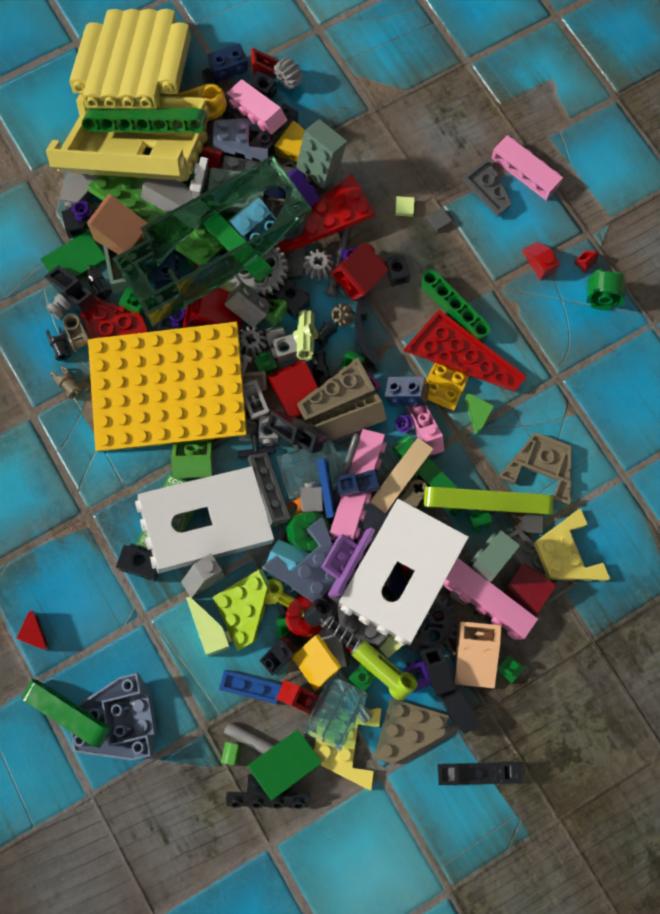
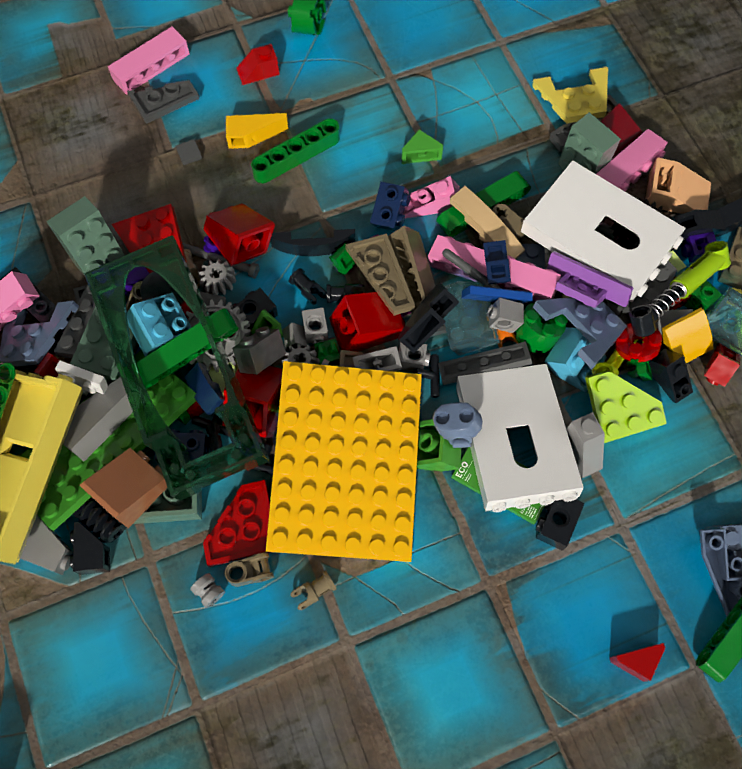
camera: 80 degrees left, 5 degrees down
green tile [40,231,106,279] -> none
black slope [45,265,98,315] -> none
black piece [46,327,72,361] -> none
dark purple plate [71,201,92,221] -> none
black piece [87,265,112,299] -> none
green brick [118,287,150,315] -> none
yellowish green slope [186,597,232,656] -> none
blue tile [219,670,282,705] -> none
yellow torso [274,121,305,164] -> none
yellowish green piece [293,309,318,361] -> none
dark tan gear [332,303,355,327] -> none
black brick [386,256,410,287] -> none
yellowish green tile [395,196,414,217] -> none
dark purple plate [395,414,413,433] -> none
red wing [404,310,527,393] -> none
lime beam [424,487,554,515] -> none
yellow slope [427,363,469,411] -> none
green tile [467,511,492,533] -> none
green tile [497,655,525,683] -> none
dark tan wing [498,432,571,506] -> none
dark grey tile [522,513,543,535] -> none
red slope [574,250,599,273] -> none
none -> yellow slope [226,113,288,149]
none -> sand blue piece [433,402,483,448]

